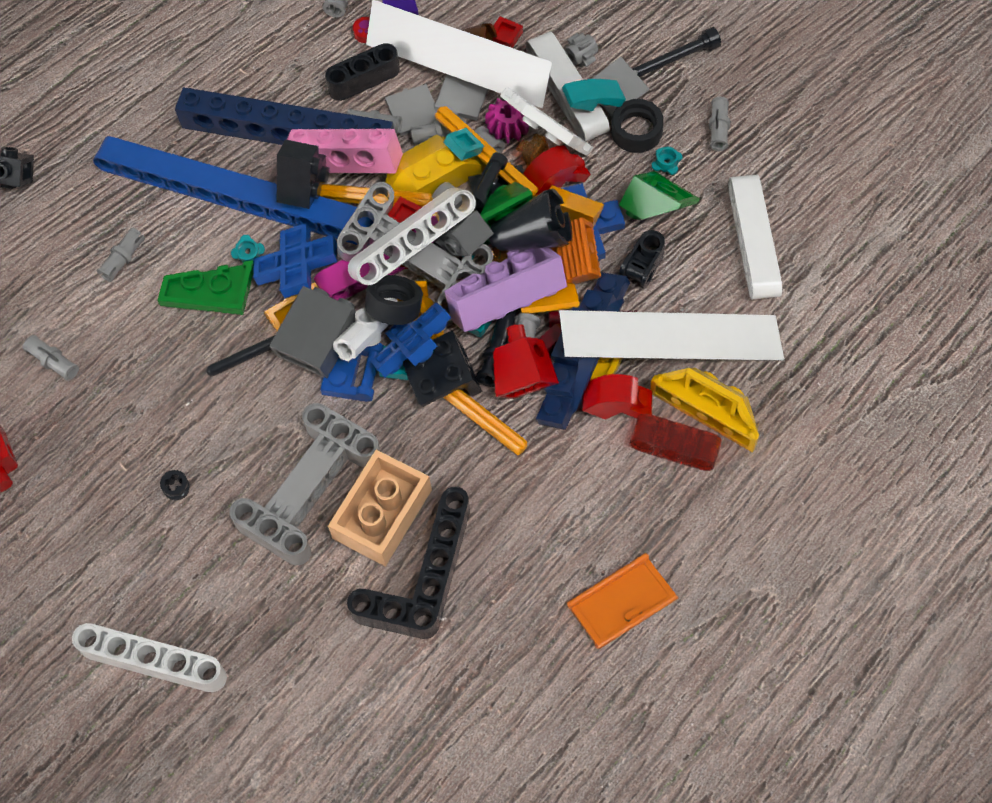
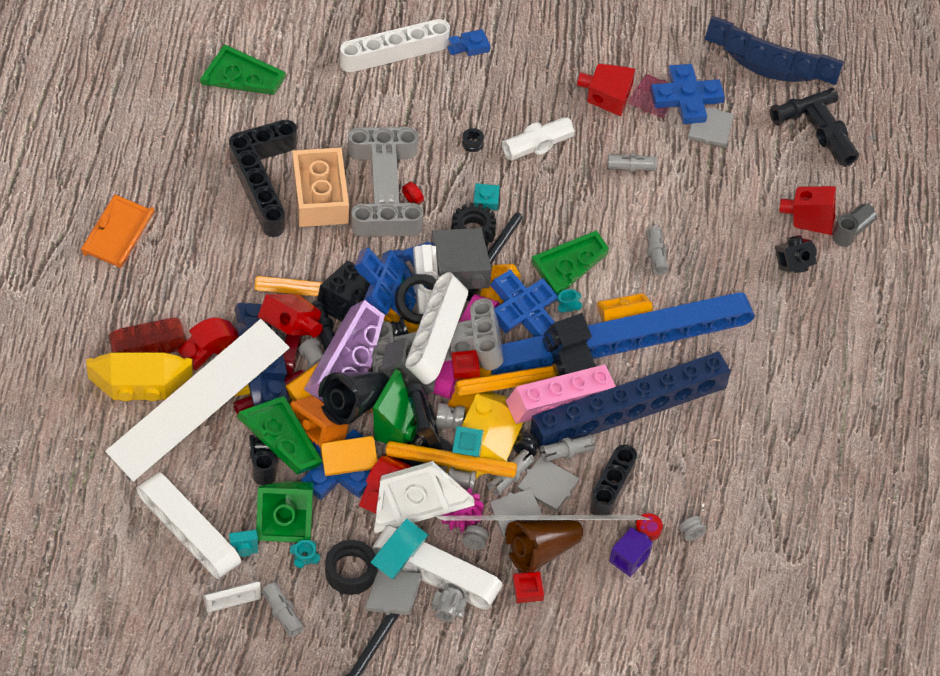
camera: 135 degrees right, 10 degrees down
none -> green wing [200,44,286,95]
none -> white slope [202,581,261,612]
none -> teal plate [229,530,258,557]
none -> green wing [237,396,323,475]
none -> black bush [391,317,409,336]
none -> red tile [402,181,424,205]
none -> blue plate [447,29,491,56]
none -> black tyre [451,203,497,247]
none -> teal plate [474,183,500,211]
none -> white piece [502,117,575,161]
none -> black bush [513,433,540,458]
none -> light orange slope [596,293,653,322]

